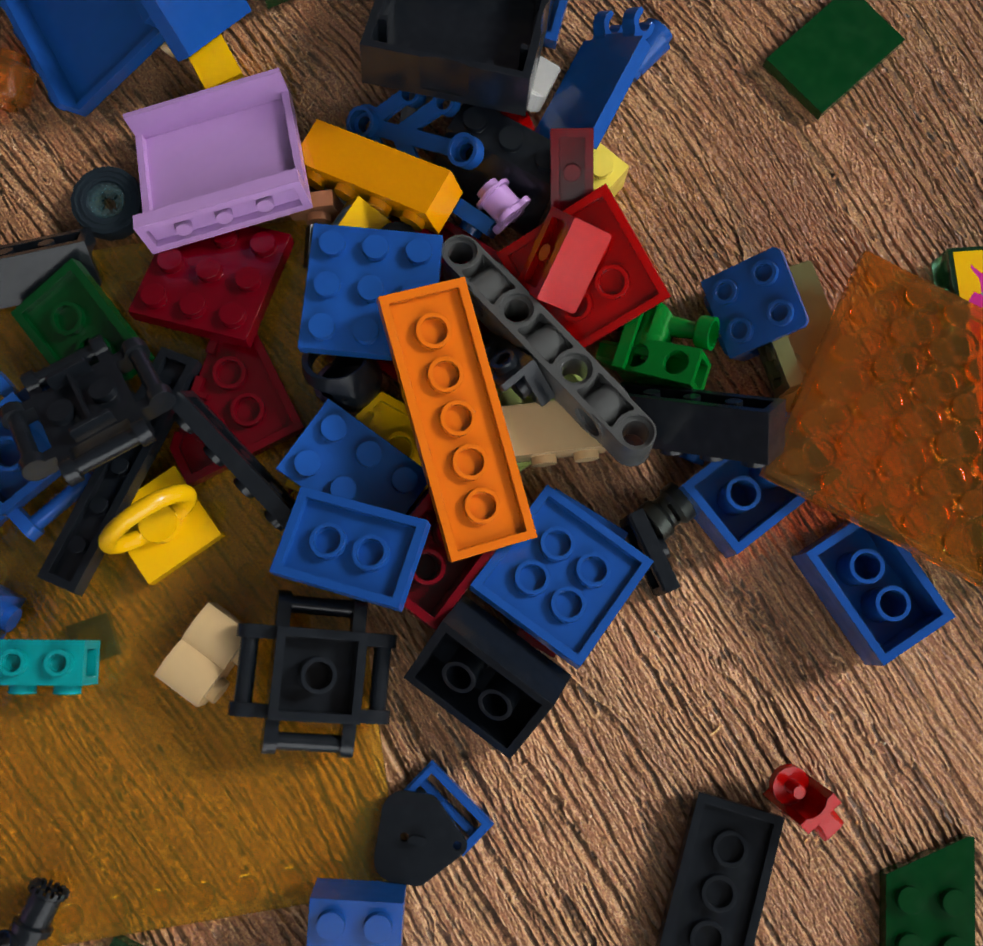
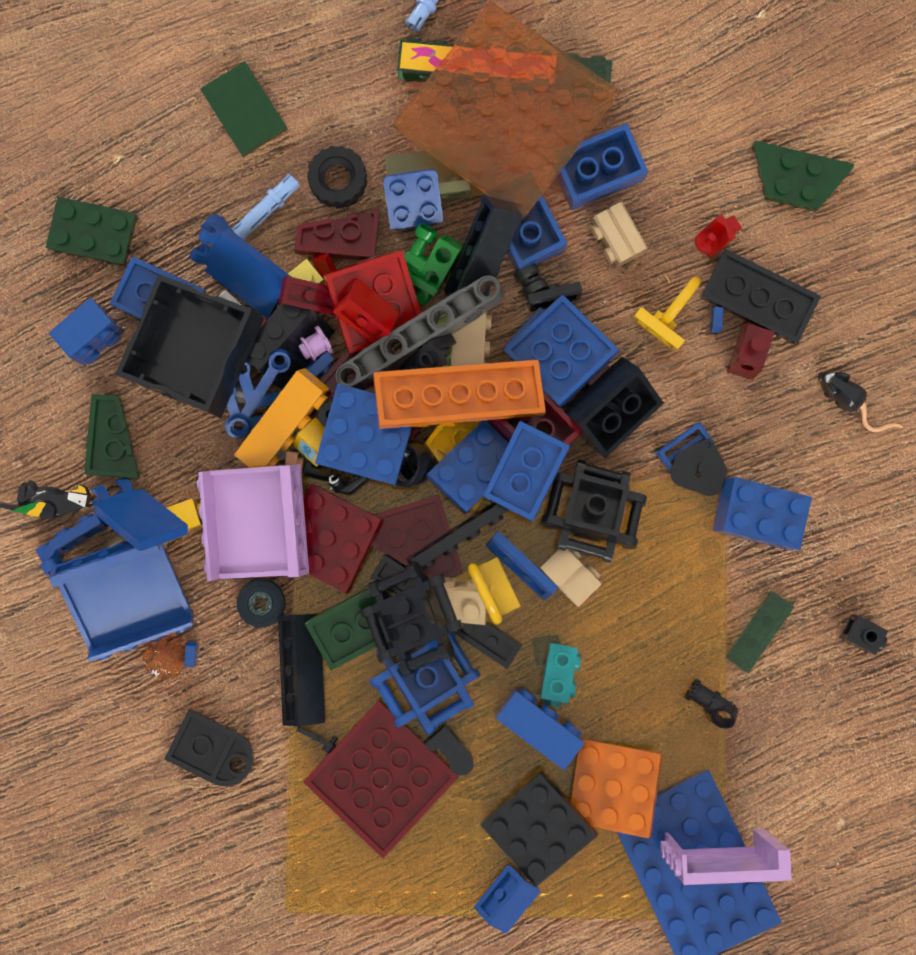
camera: 80 degrees left, 5 degrees up
none -> blue piece [184,641,198,667]
none -> light blue pin [231,173,300,240]
none -> dark red wing [294,208,380,261]
none -> black tyre [307,146,367,209]
none -> red piece [312,253,337,280]
none -> black arm [328,474,370,495]
none -> tan bracket [444,577,491,625]
none -> blue tile [486,531,559,600]
none -> tan brick [590,202,648,268]
none -> yellow tile [633,276,701,352]
none -> blue piece [710,307,723,333]
none -> dark red torso [727,324,774,380]

